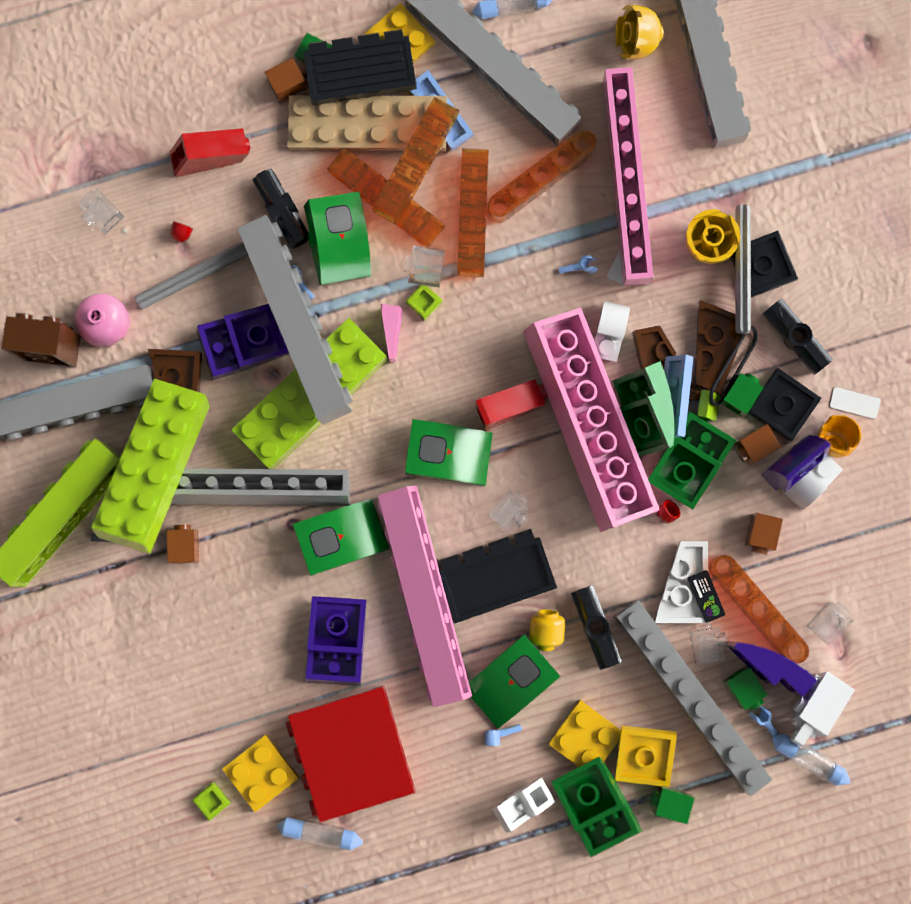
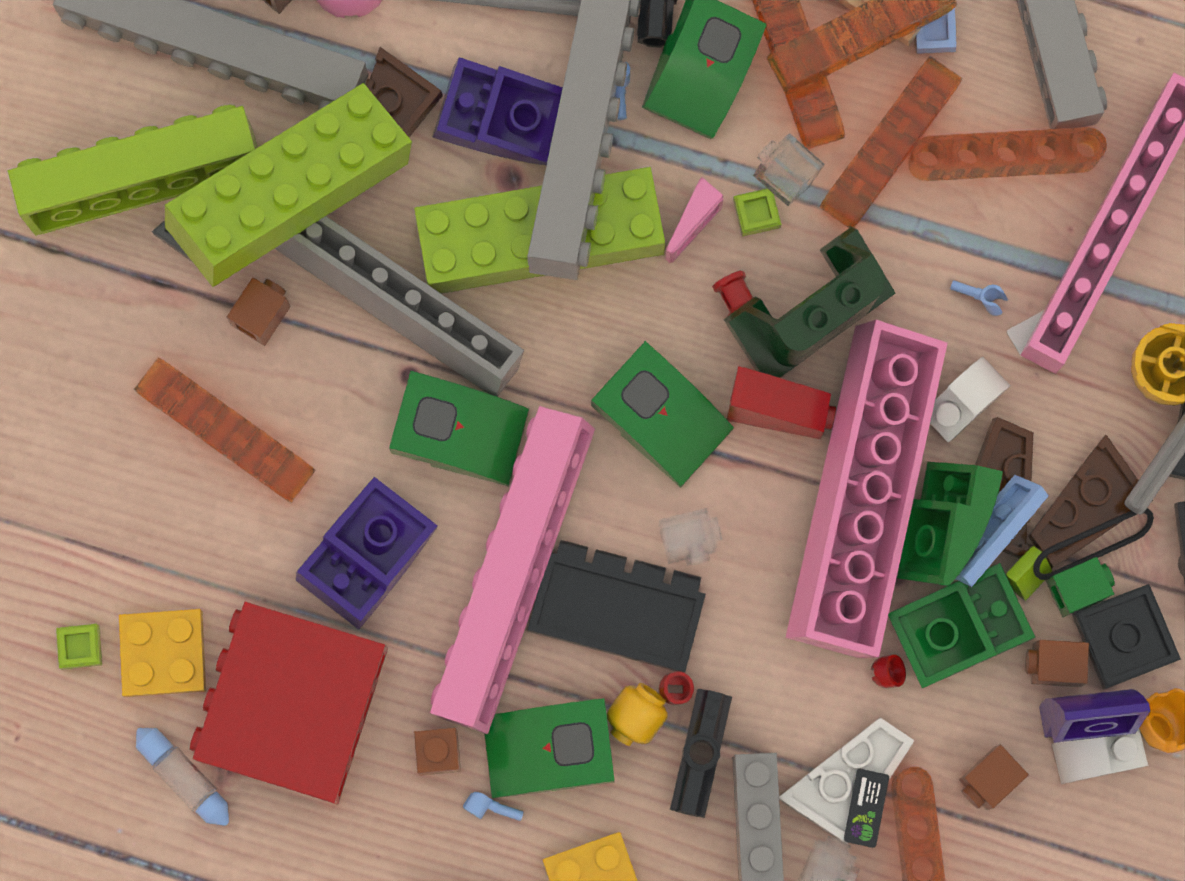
camera: 30 degrees right, 5 degrees down
none -> clear orange beam [134,357,316,503]
none -> dark orange brick [414,728,461,776]
none -> red hinge [658,672,694,705]
none -> red bush [712,270,753,317]
none -> dark green windscreen [723,227,896,378]

